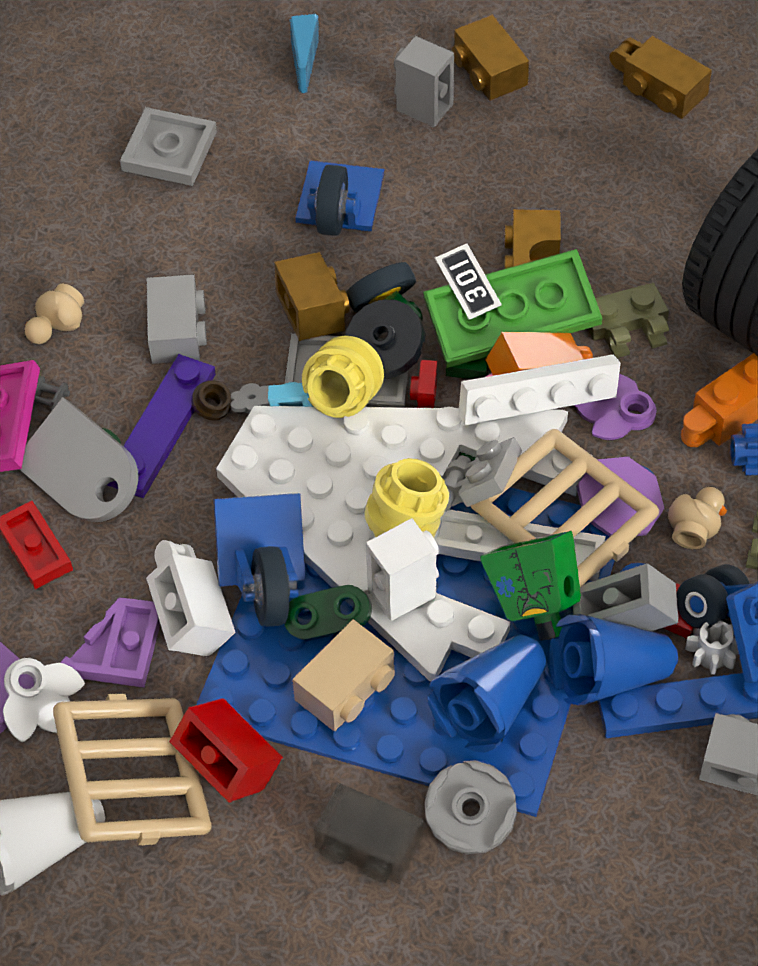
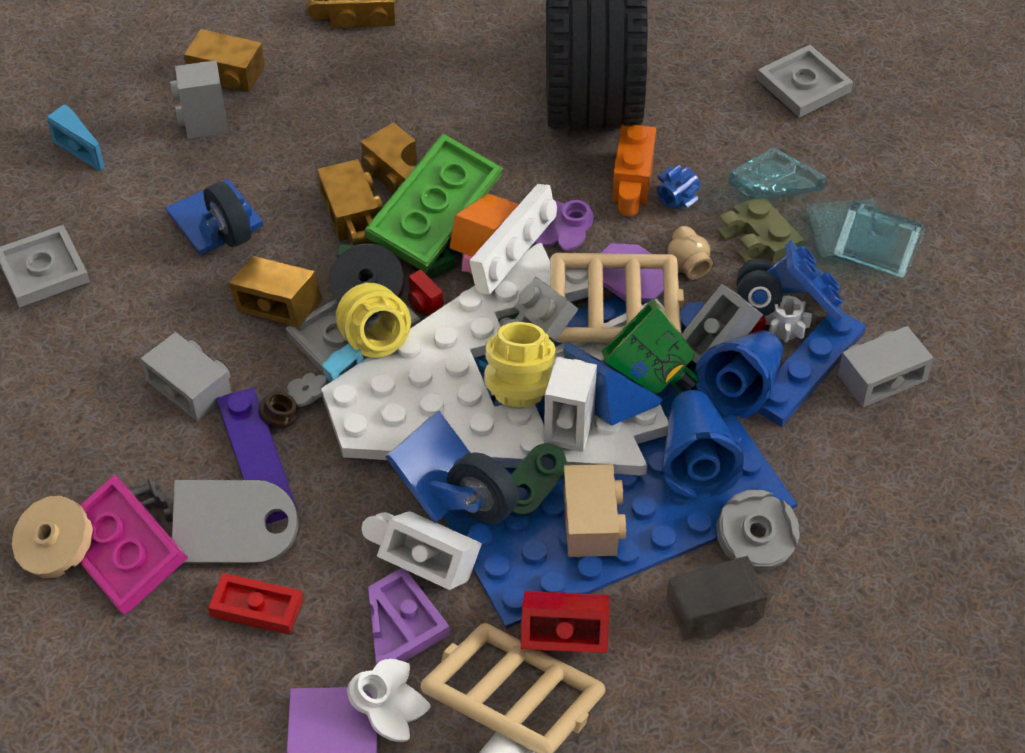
camera: 45 degrees left, 5 degrees down
tan animal [24,284,84,344] -> none
black bush [346,262,416,313] -> none
sticker [435,244,502,320] -> none
olive plate [588,283,669,358] -> none
none -> pearl gold brick [317,159,383,246]
none -> blue slope [563,341,662,426]

